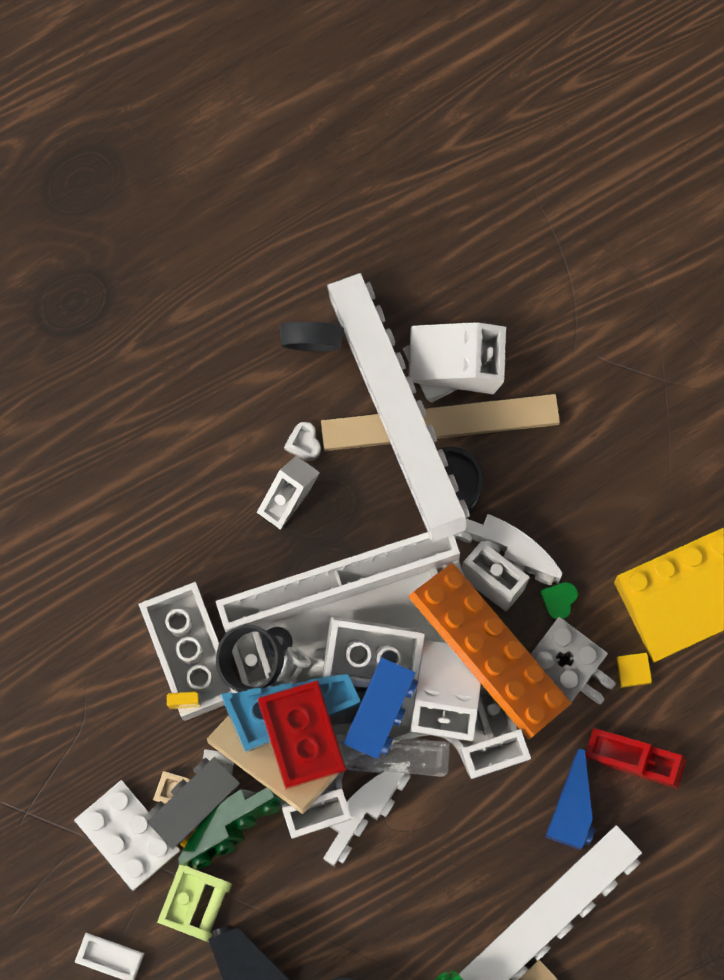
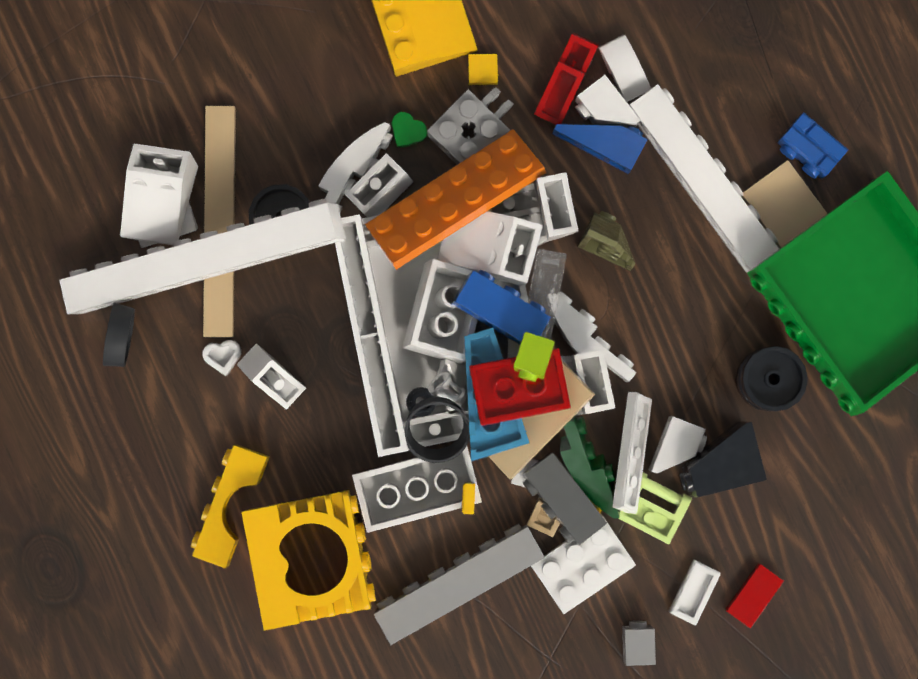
camera: 90 degrees left, 10 degrees up
none -> yellow arch [191,445,270,568]
none -> yellow hose [242,490,376,631]
none -> light grey brick [374,524,545,645]
none -> lime brick [514,332,555,382]
none -> white slope [575,75,641,128]
none -> olive wedge [578,211,635,271]
none -> white slope [598,35,651,102]
none -> white tile [613,392,652,514]
none -> light grey brick [622,620,656,666]
none -> white slope [648,416,707,473]

